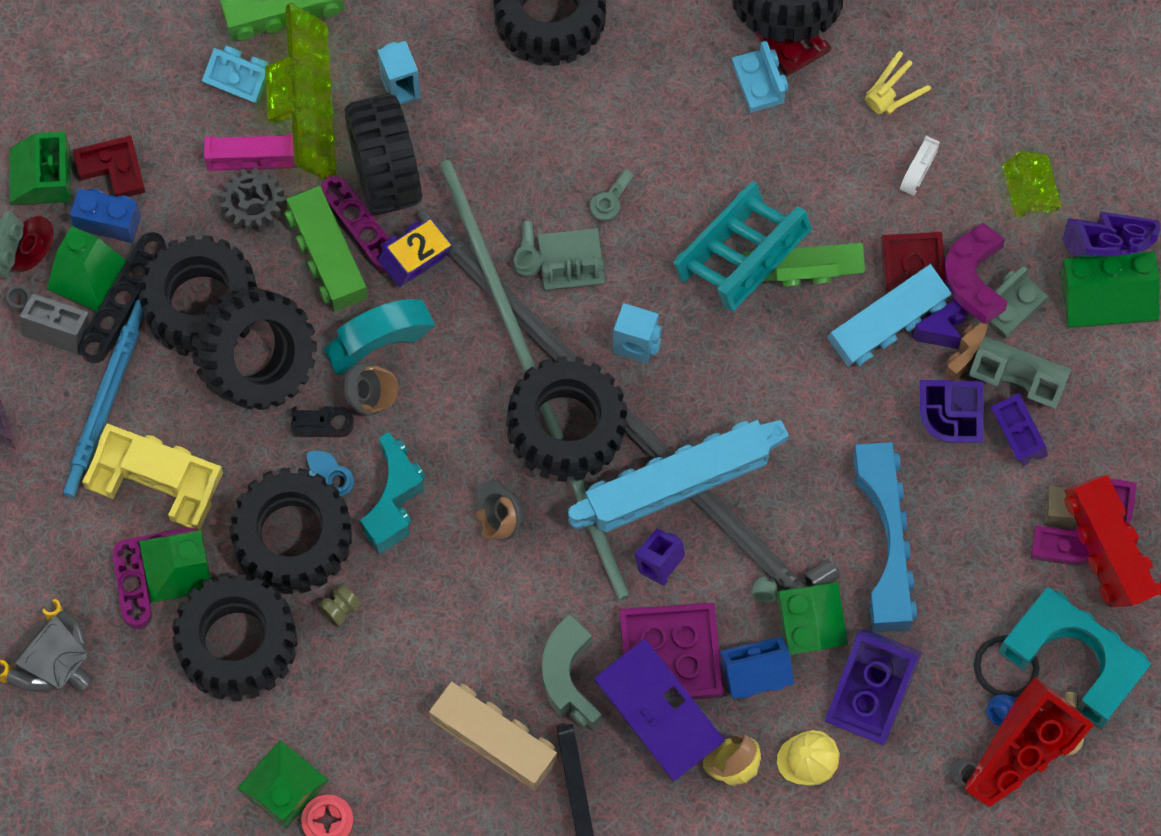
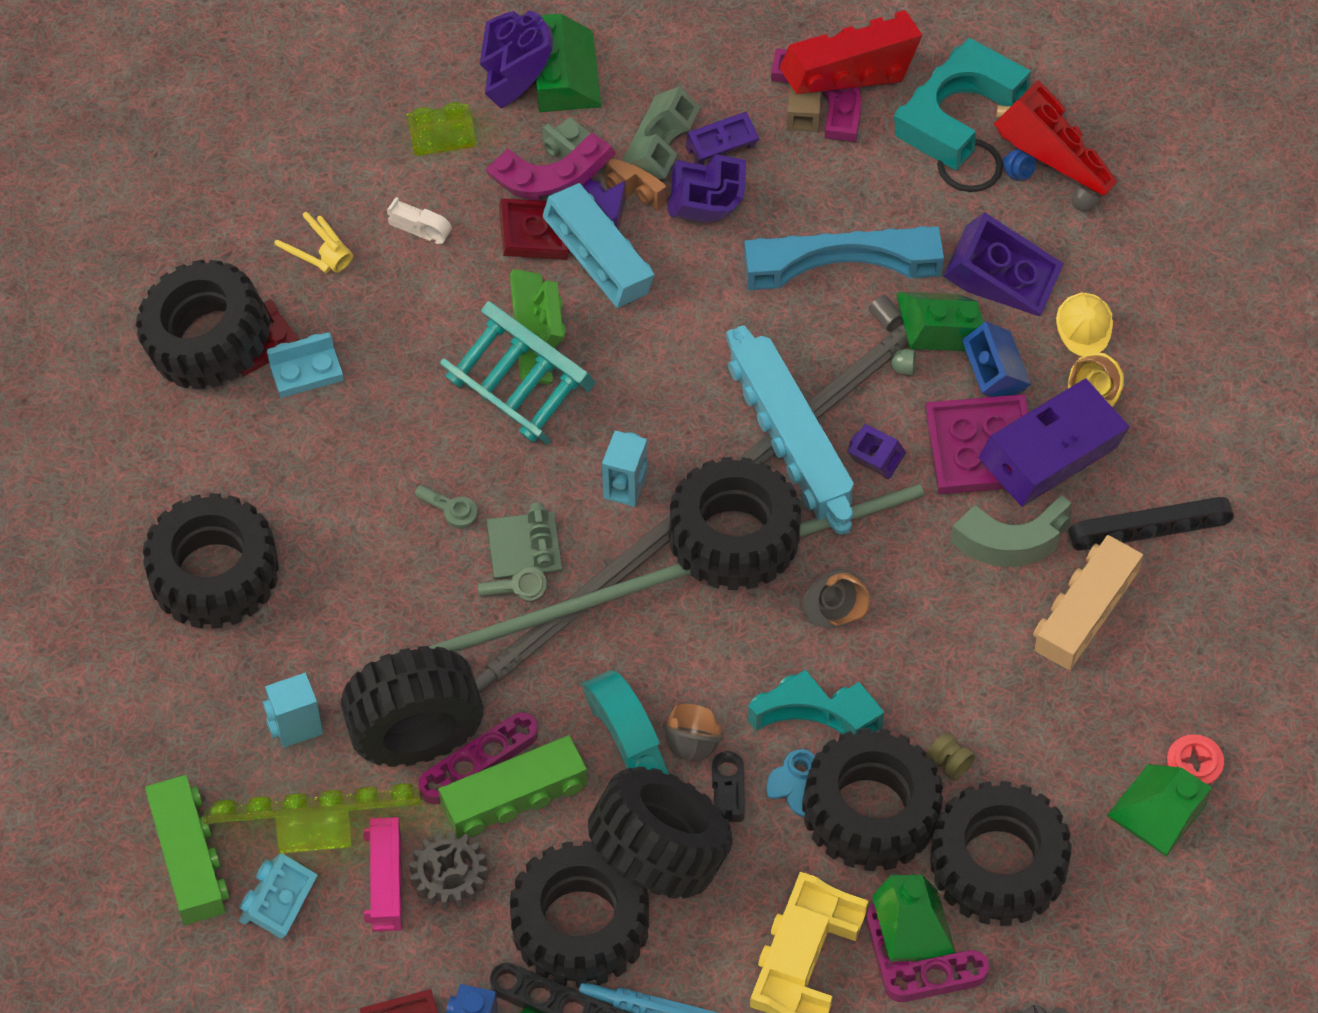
camera: 90 degrees left, 10 degrees down
brick [377,218,453,288] -> none

